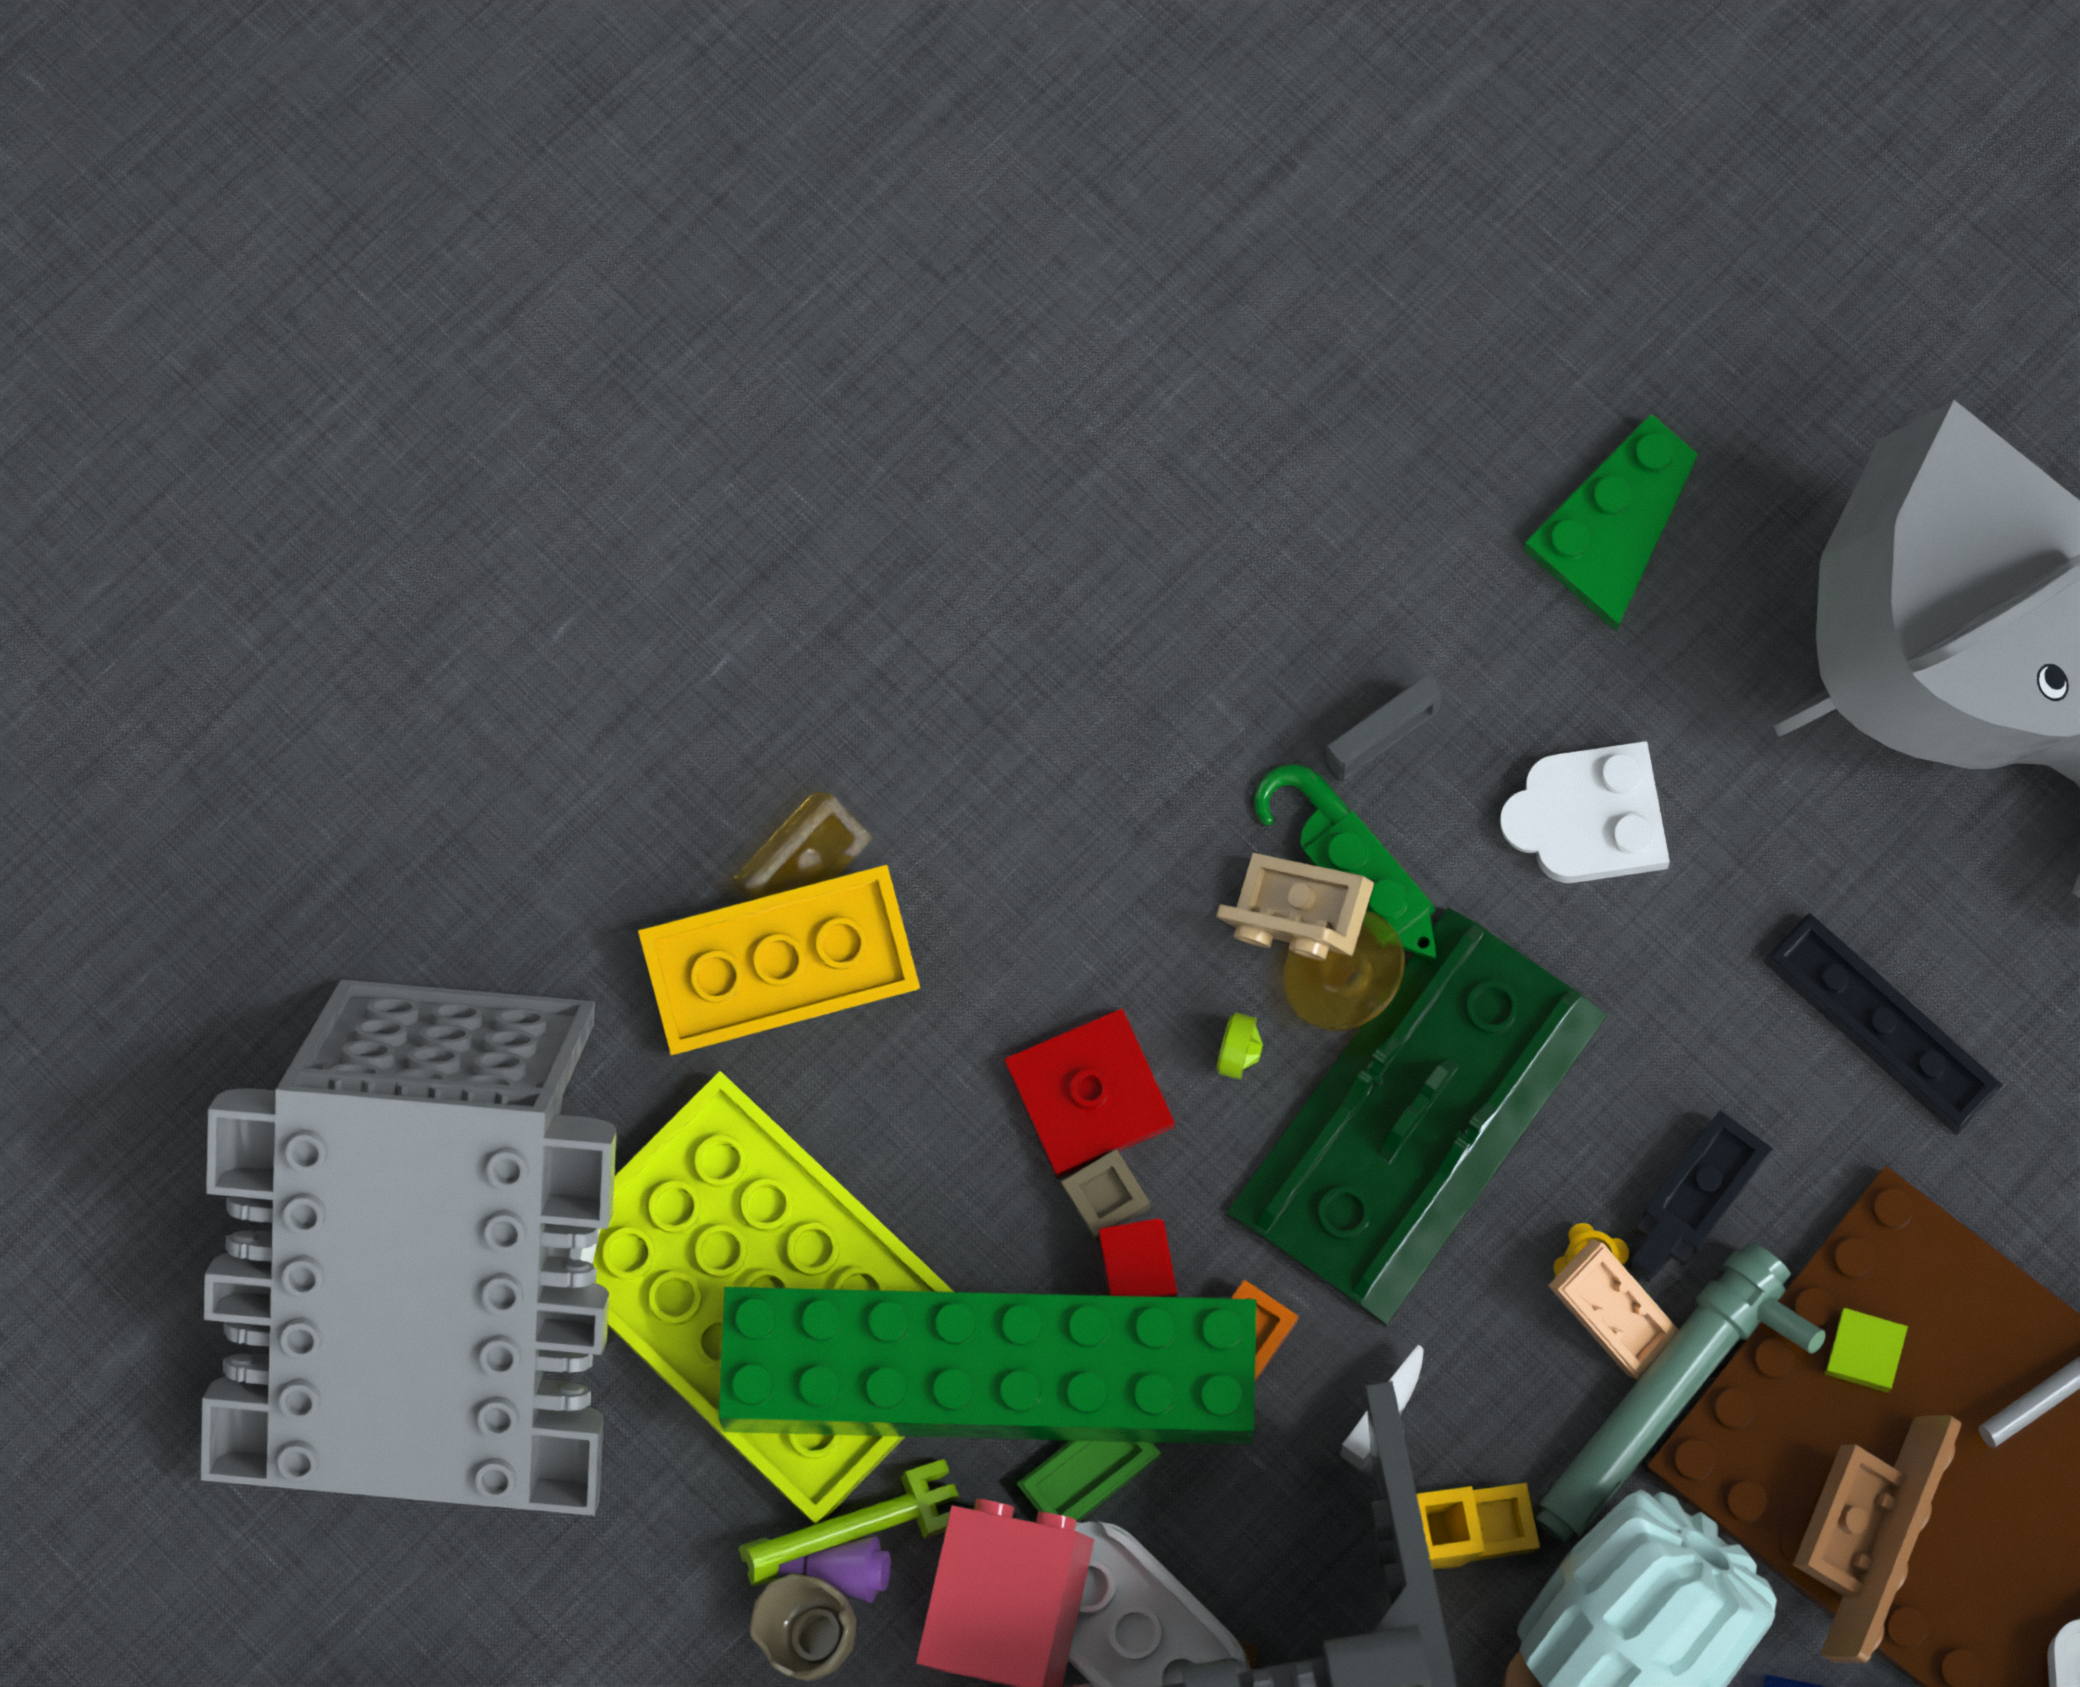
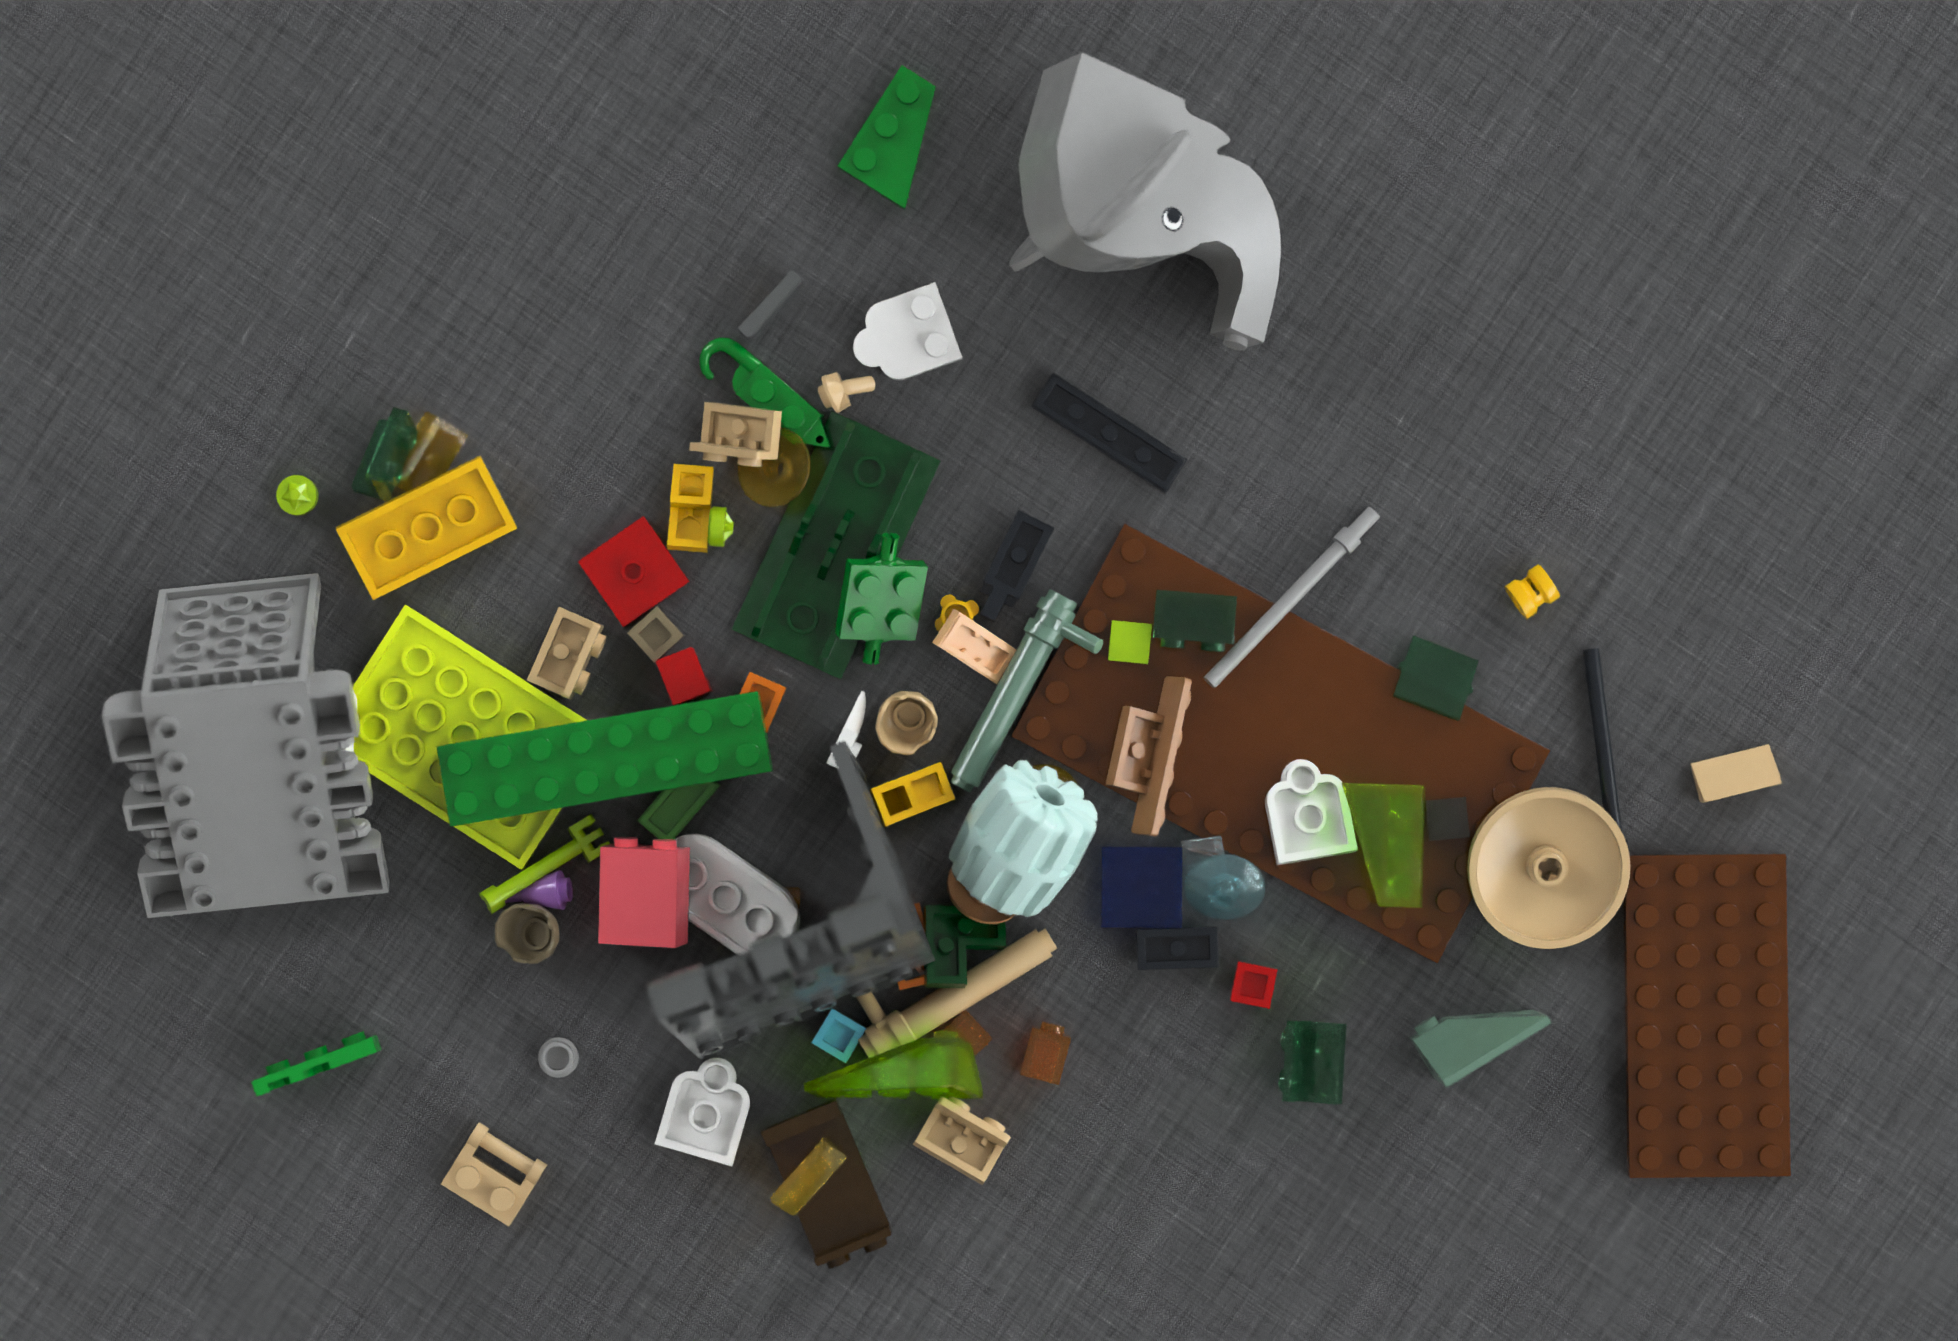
camera: 15 degrees left, 15 degrees up
none -> lime tile [276,475,318,516]
none -> clear green bracket [351,407,418,502]
none -> tan bracket [527,607,607,700]
none -> yellow slope [667,464,714,553]
none -> tan plate [818,372,875,413]
none -> green plate [835,532,928,665]
none -> tan hair [875,691,938,755]
none -> clear green bracket [1152,590,1237,652]

